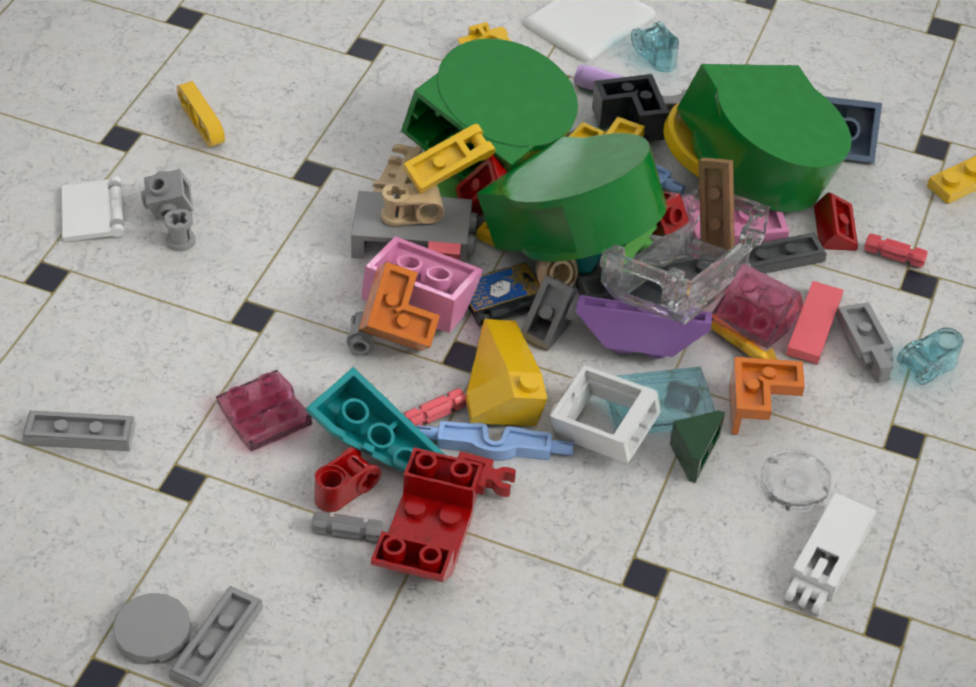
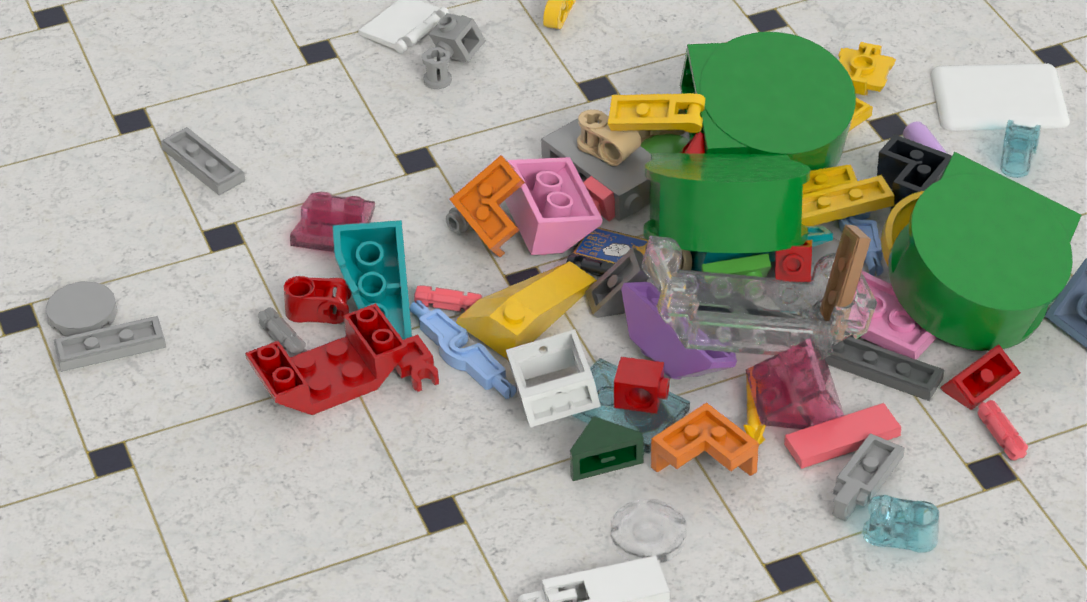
camera: 50 degrees right, 5 degrees down
none -> red brick [614,357,670,414]

